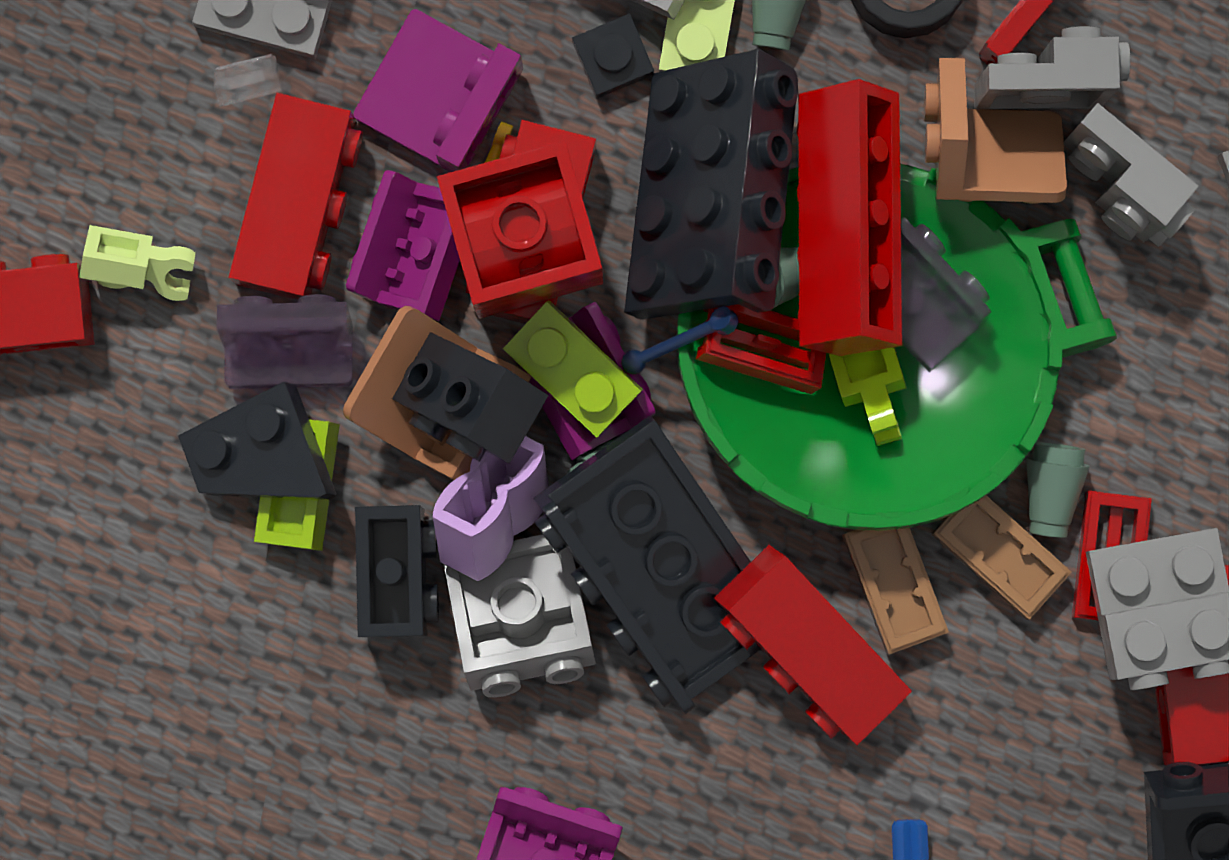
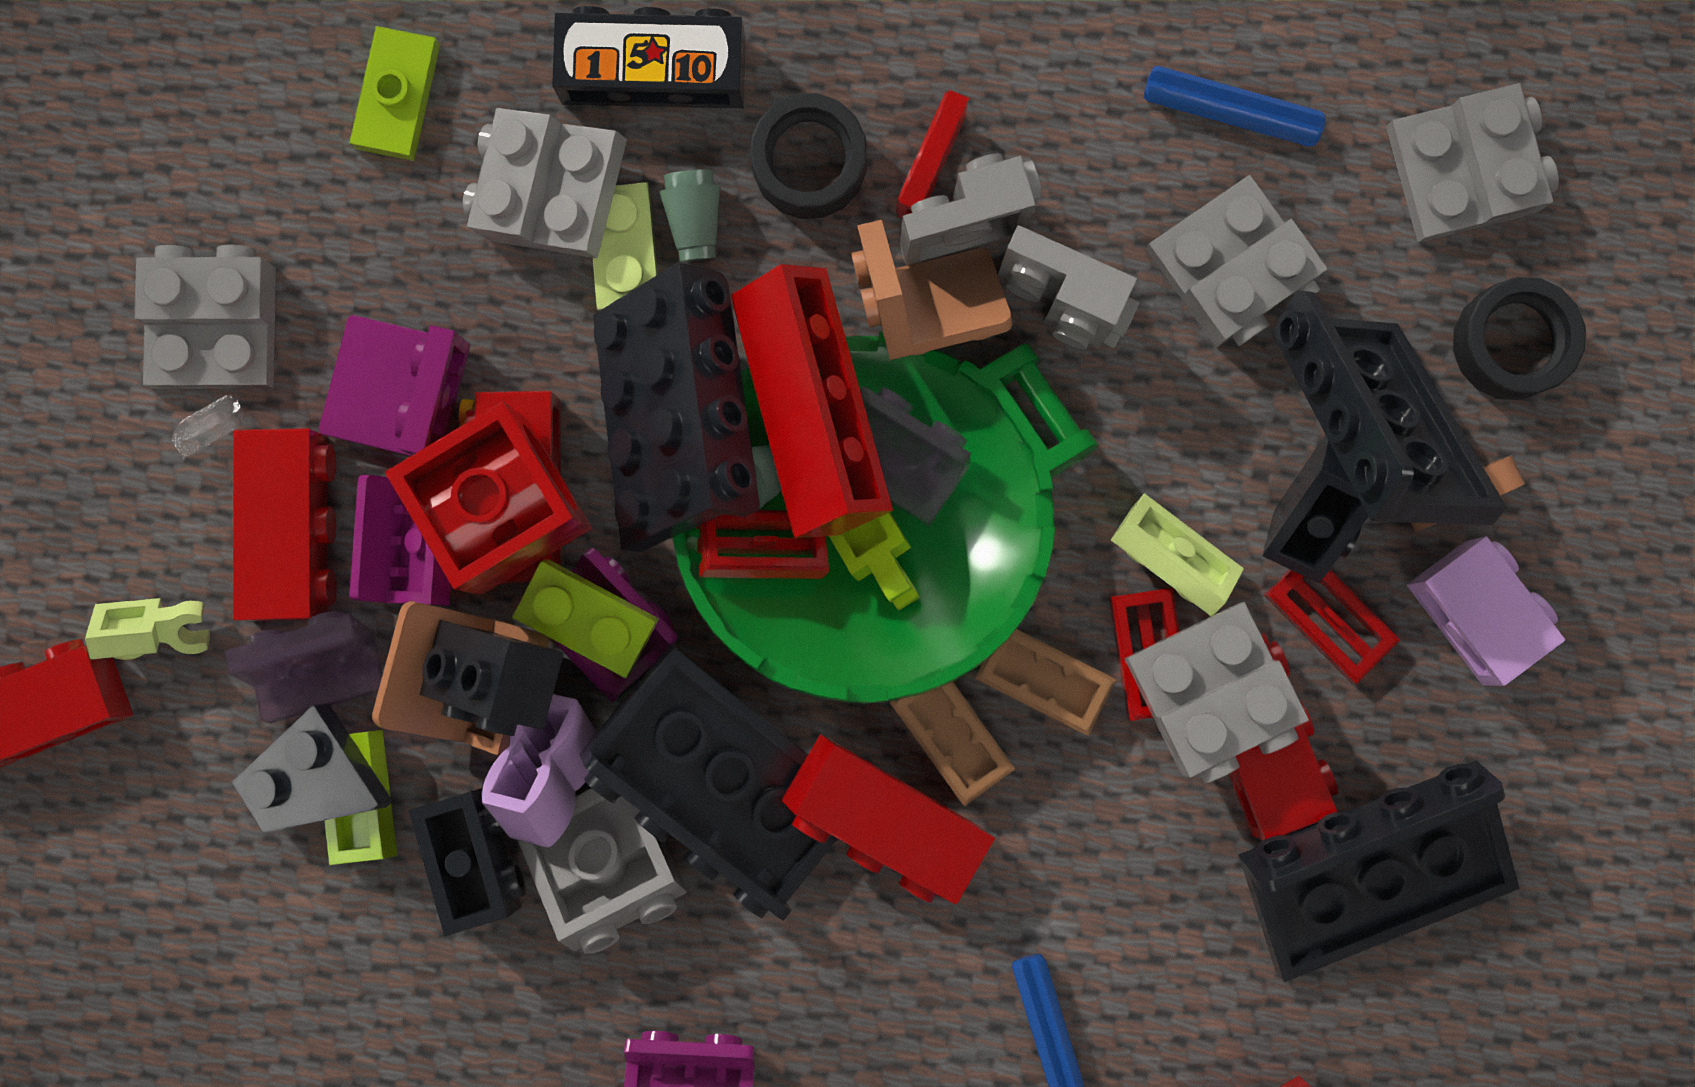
camera: 10 degrees left, 0 degrees up
black plate [572,13,654,99] -> none
dark blue hinge [621,306,738,375] -> none
sand green cone [1026,442,1090,538] -> none
none -> yellowish green plate [1111,493,1244,616]

